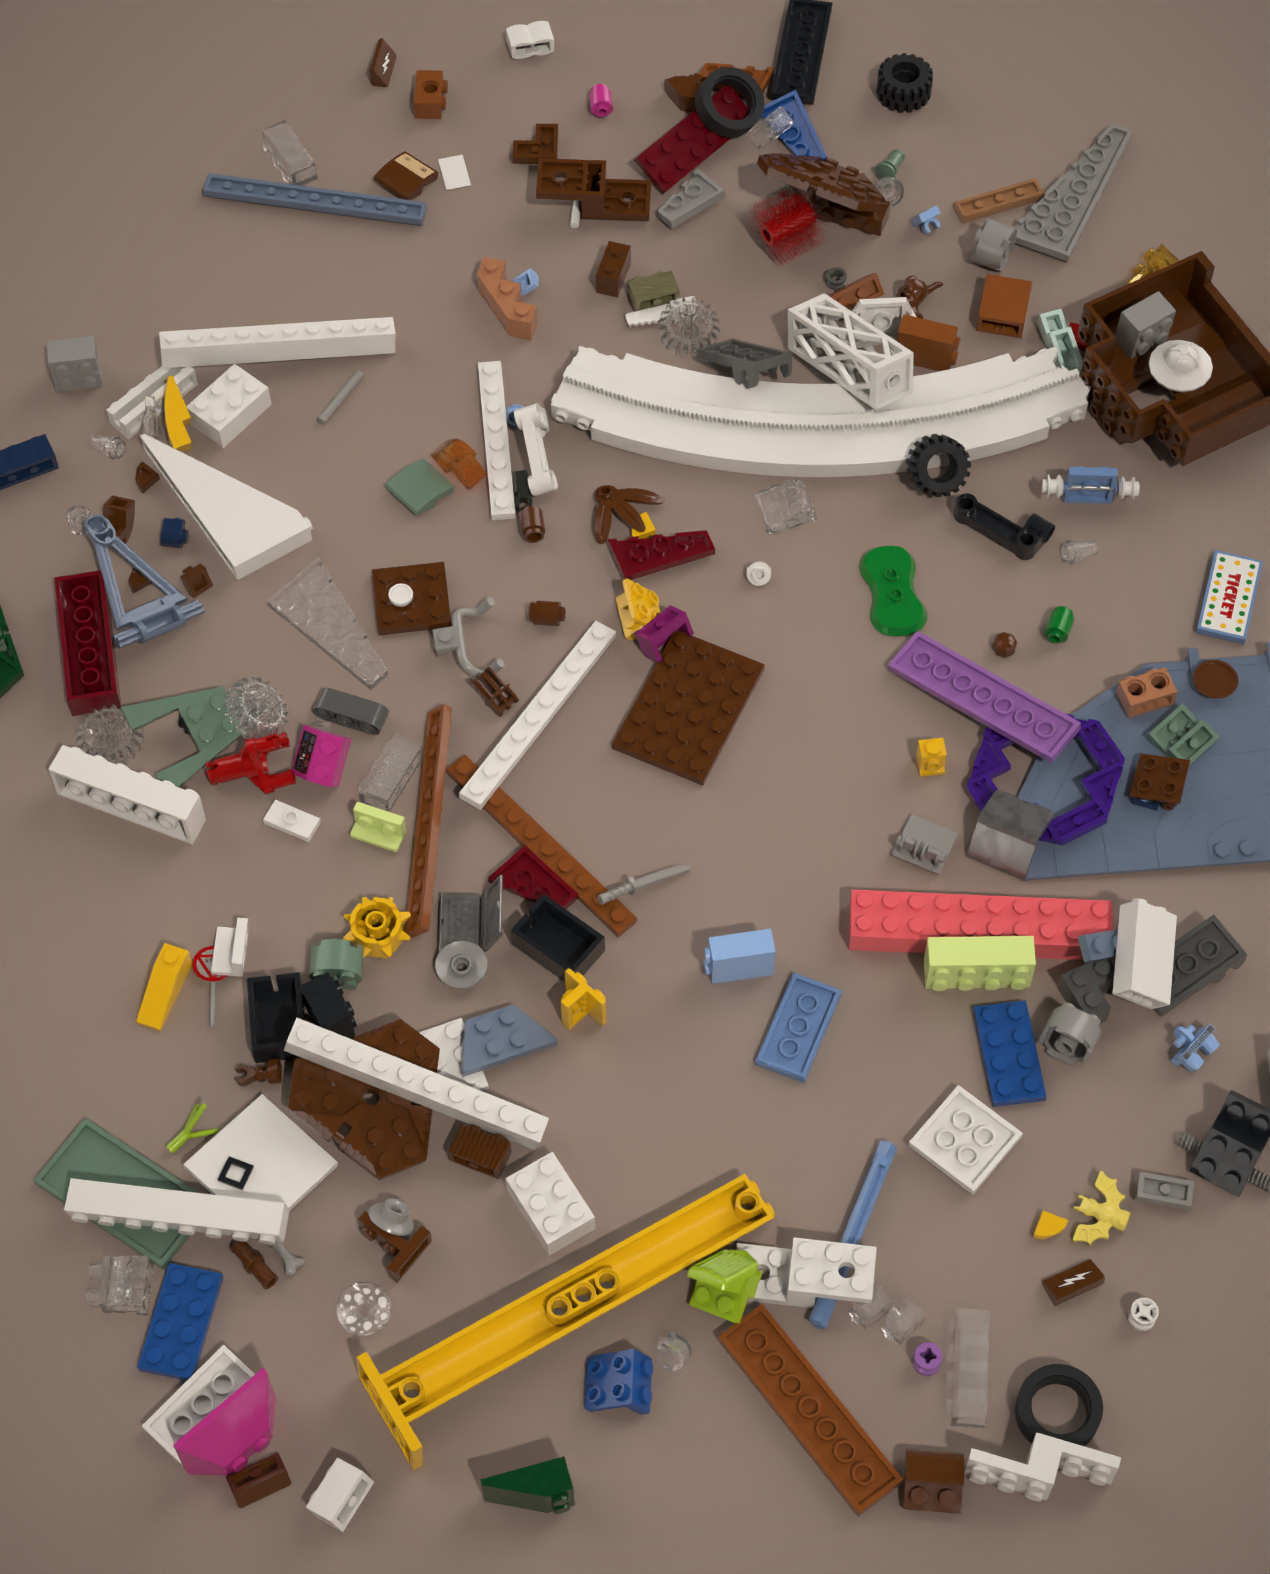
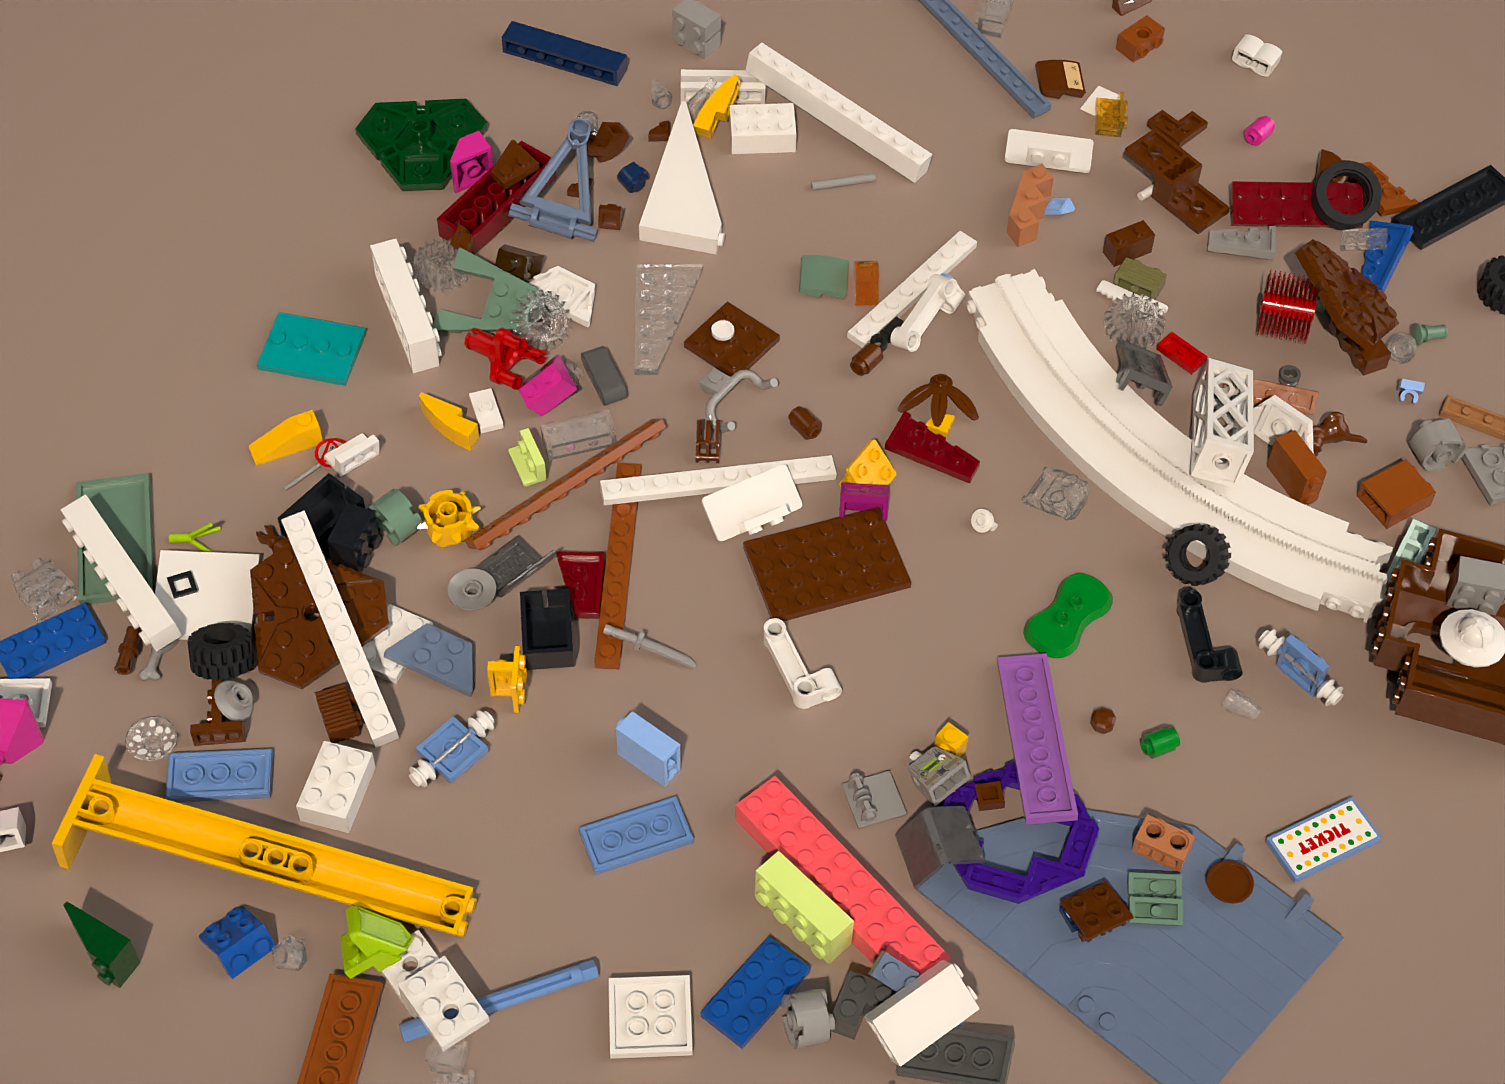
camera: 45 degrees right, 5 degrees down
none -> medium blue tile [165,749,273,802]
none -> black tyre [187,623,254,680]
none -> teal plate [257,312,366,386]
none -> medium blue plate [409,710,494,787]
none -> yellow slope [419,392,479,451]
none -> dark pink slope [450,131,493,193]
none -> reddish brown tile [450,224,473,253]
none -> reddish brown wing [491,139,540,190]
none -> dark brown torso [495,244,544,279]
none -> white wing [528,266,595,328]
none -> white bracket [701,465,802,542]
none -> white piece [763,618,842,709]
none -> light grey torso [908,747,971,807]
none -> reddish brown plate [974,781,1005,811]
none -> white bracket [1005,129,1094,173]
none -> clear yellow bracket [1095,92,1128,137]
none -> red plate [1156,332,1208,375]

